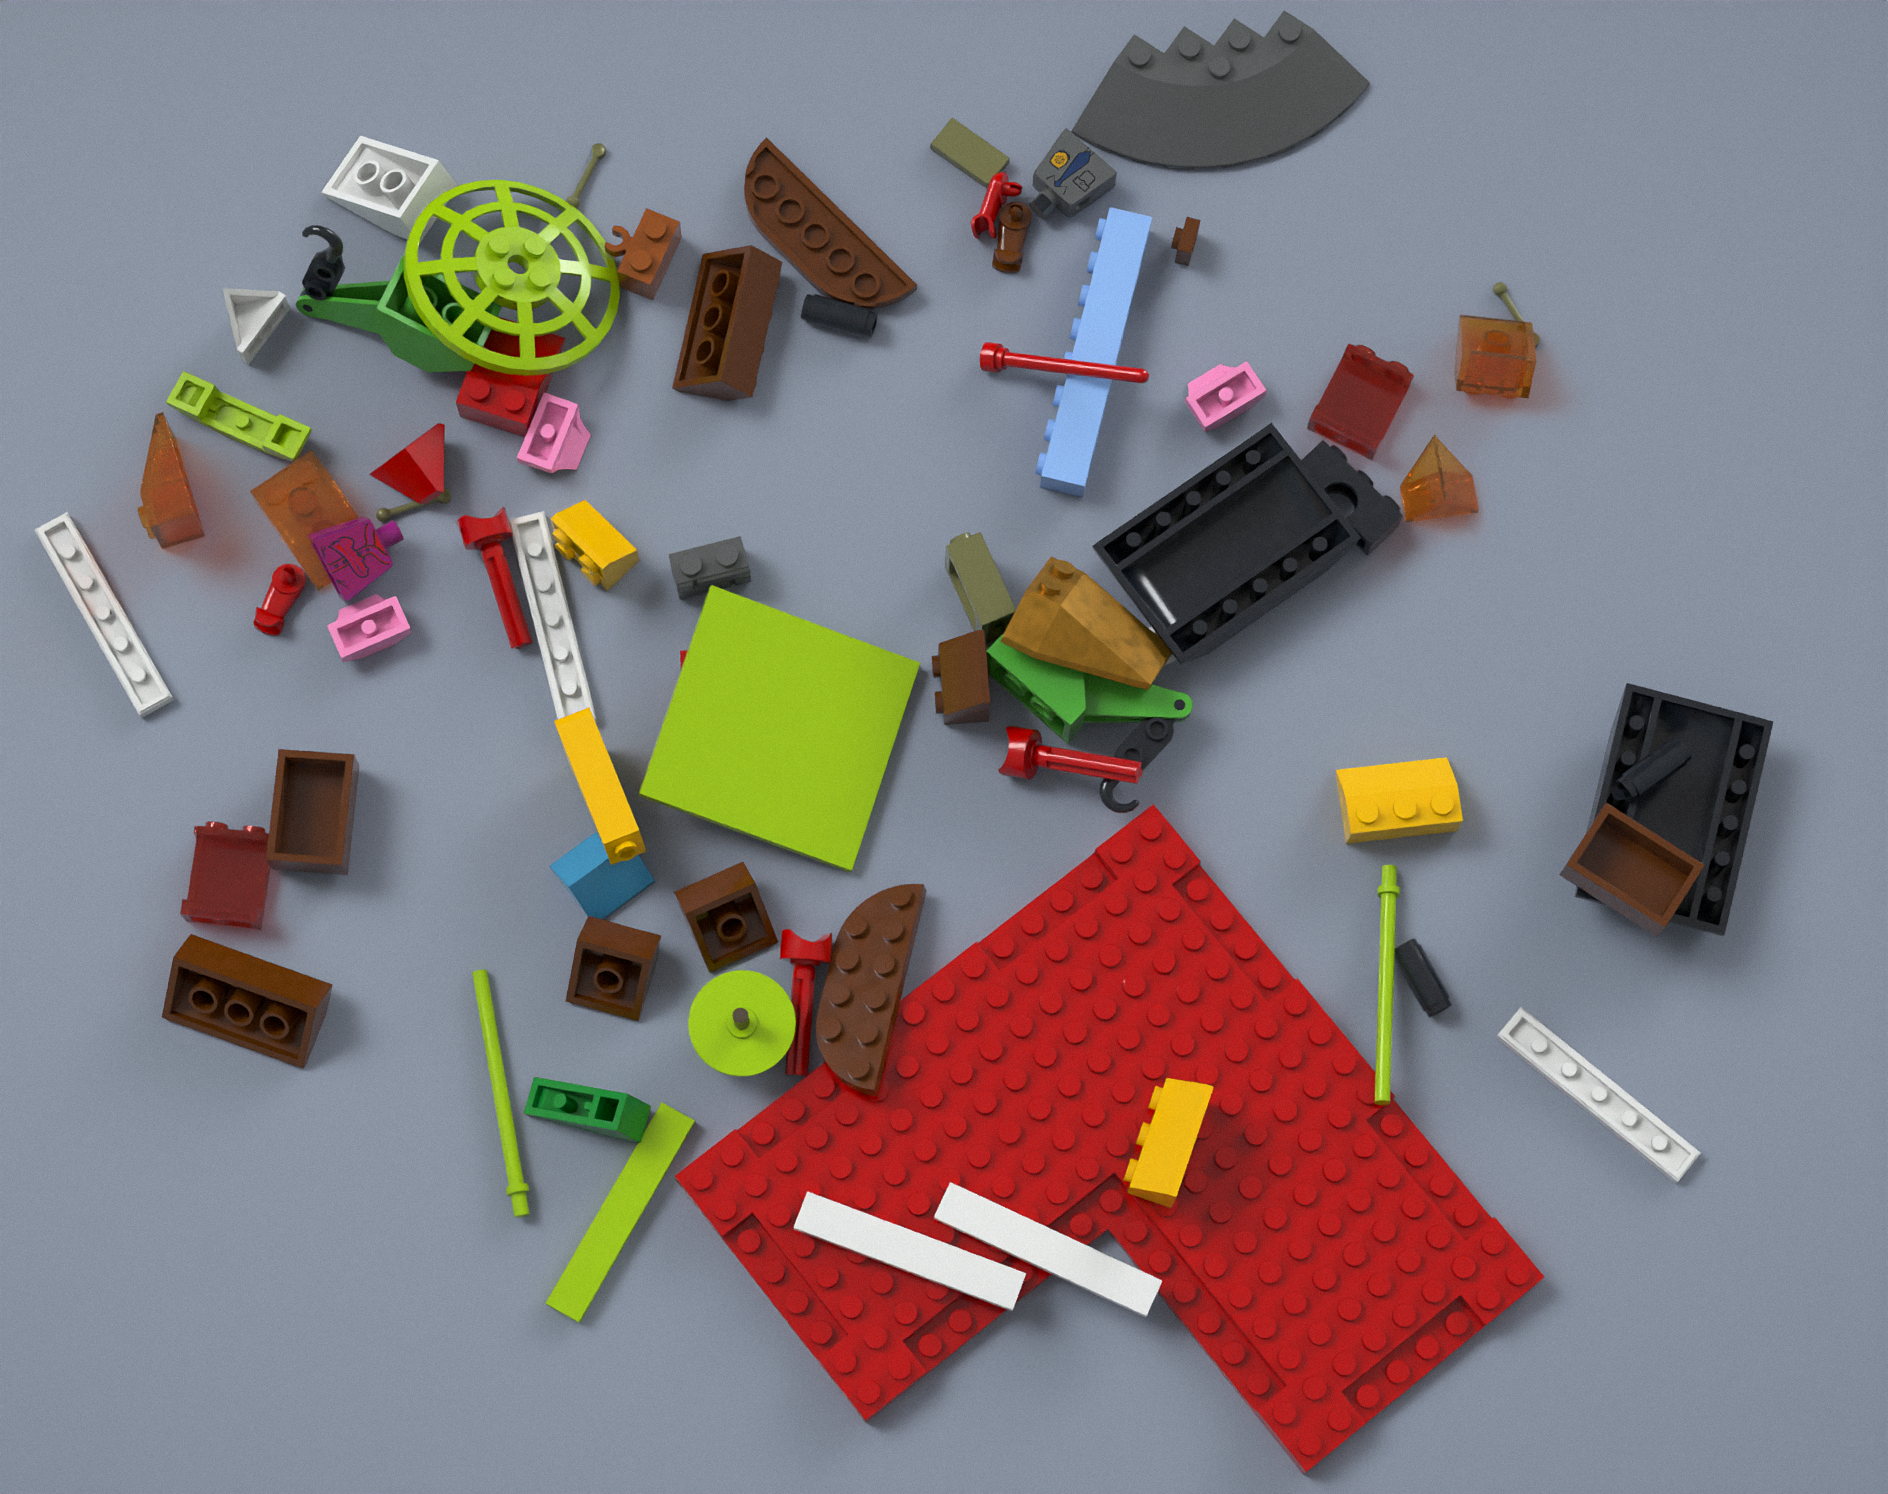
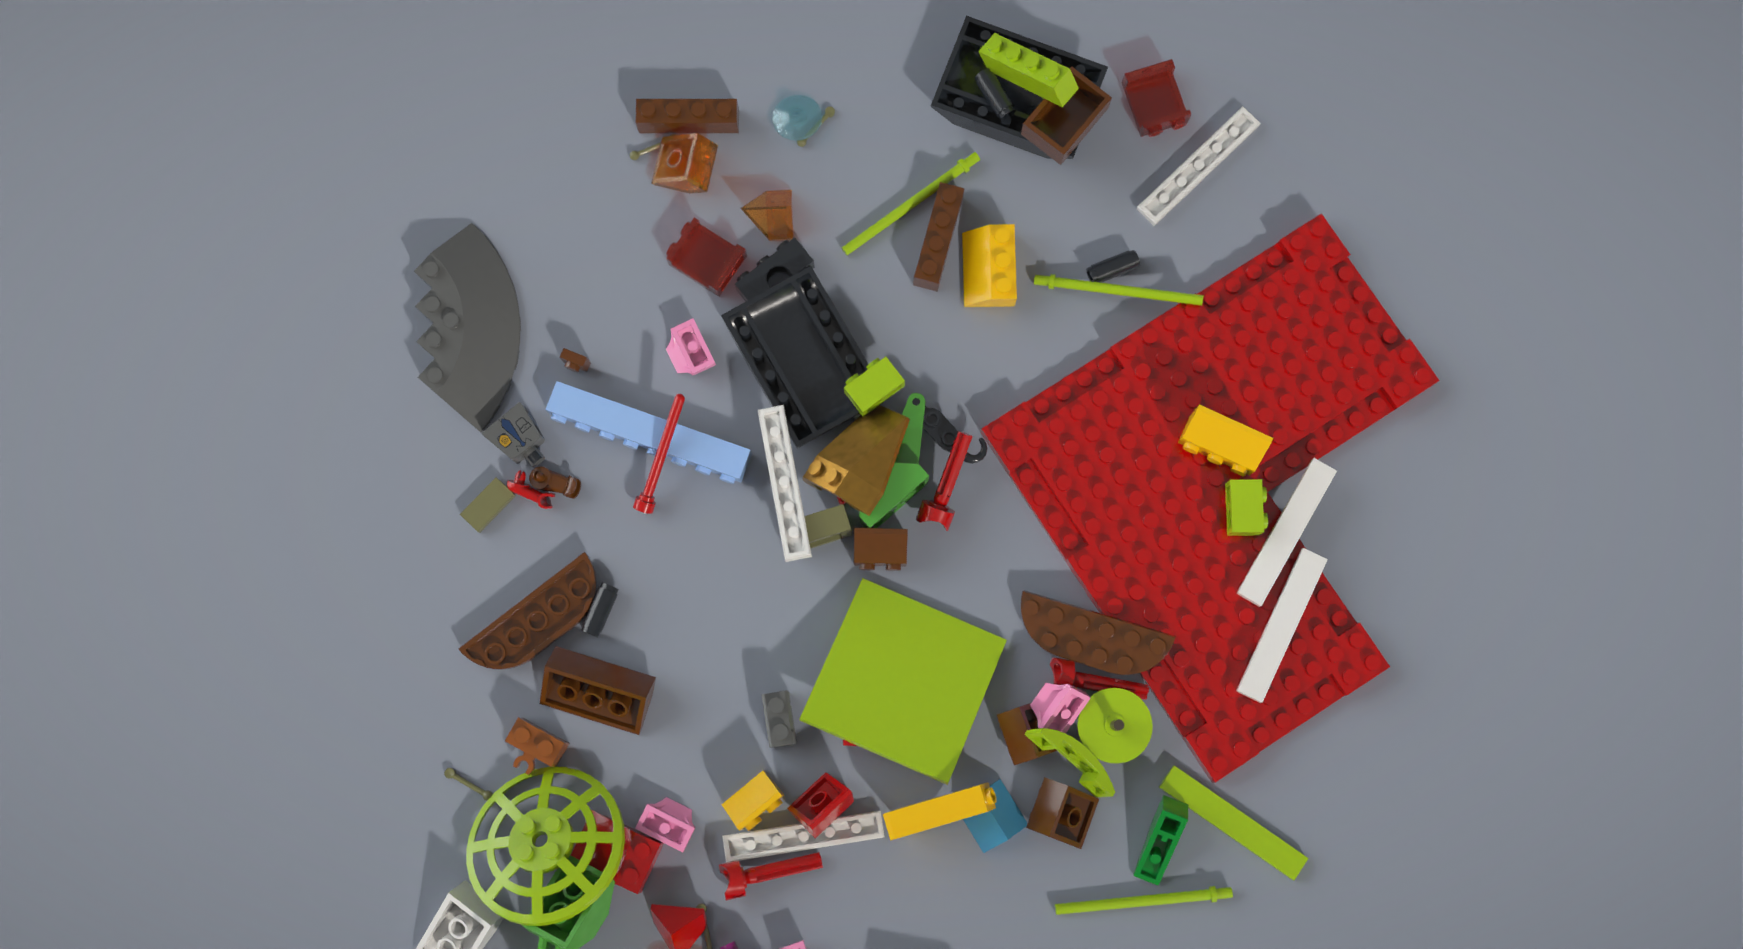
camera: 80 degrees left, 5 degrees up
none -> reddish brown brick [635,99,739,133]
none -> white tile [758,405,812,562]
none -> clear light blue dish [772,95,822,140]
none -> red slope [787,772,854,839]
none -> olive hinge [797,106,835,147]
none -> lime bar [841,152,980,256]
none -> lime brick [844,357,905,417]
none -> reddish brown brick [913,182,965,292]
none -> lime brick [978,33,1079,107]
none -> lime slope [1024,728,1115,798]
none -> bright pink slope [1030,683,1091,733]
none -> clear red panel [1121,59,1192,137]
none -> lime brick [1225,479,1268,536]

